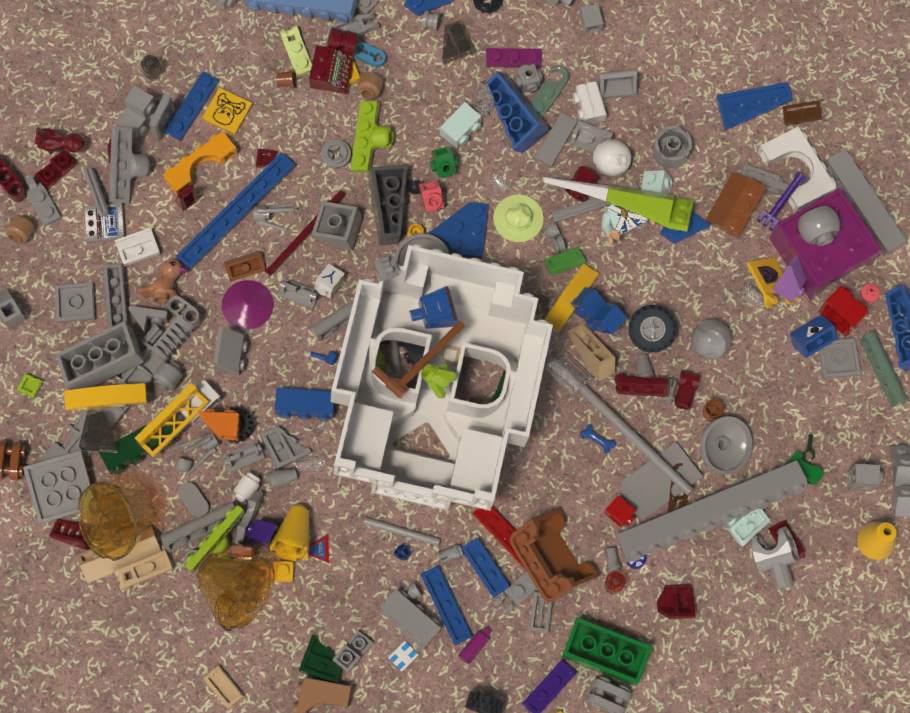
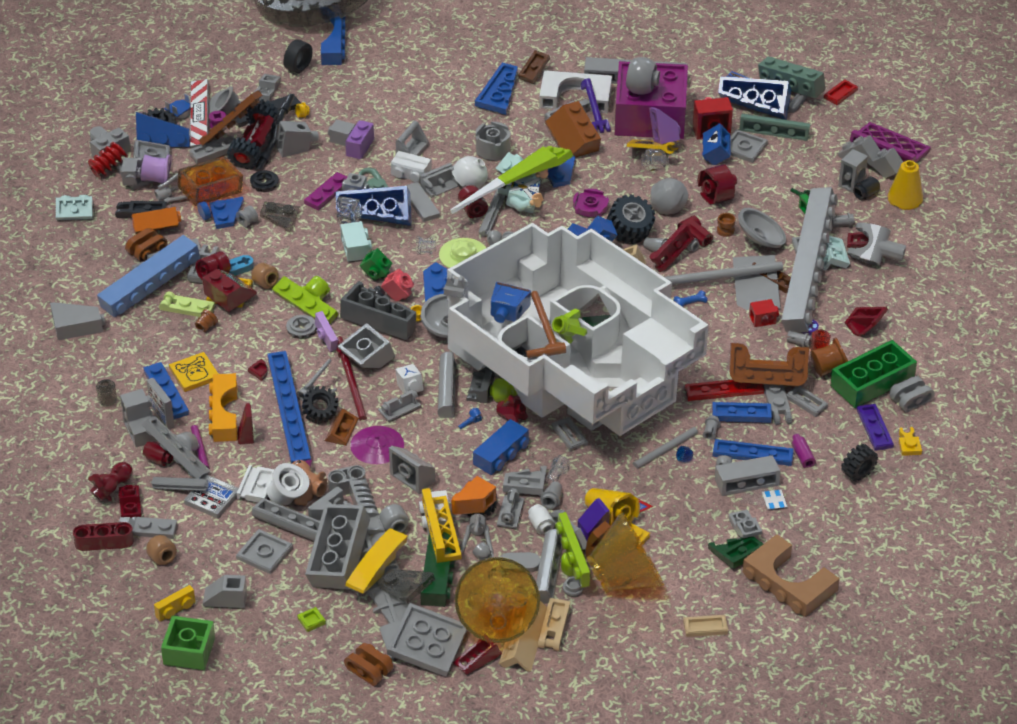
camera: 50 degrees left, 30 degrees down
none -> magenta bar [191,425,210,469]
none -> white piece [267,463,309,506]
none -> black tyre [302,386,339,424]
none -> lavender plate [315,311,338,352]
none -> medium lavender brick [345,120,374,159]
none -> magenta plate [573,188,609,217]
none -> dark red brick [697,164,737,204]
none -> dark orange piece [810,338,848,377]
none -> light grey pin [832,213,854,227]
none -> black brick [853,176,880,200]

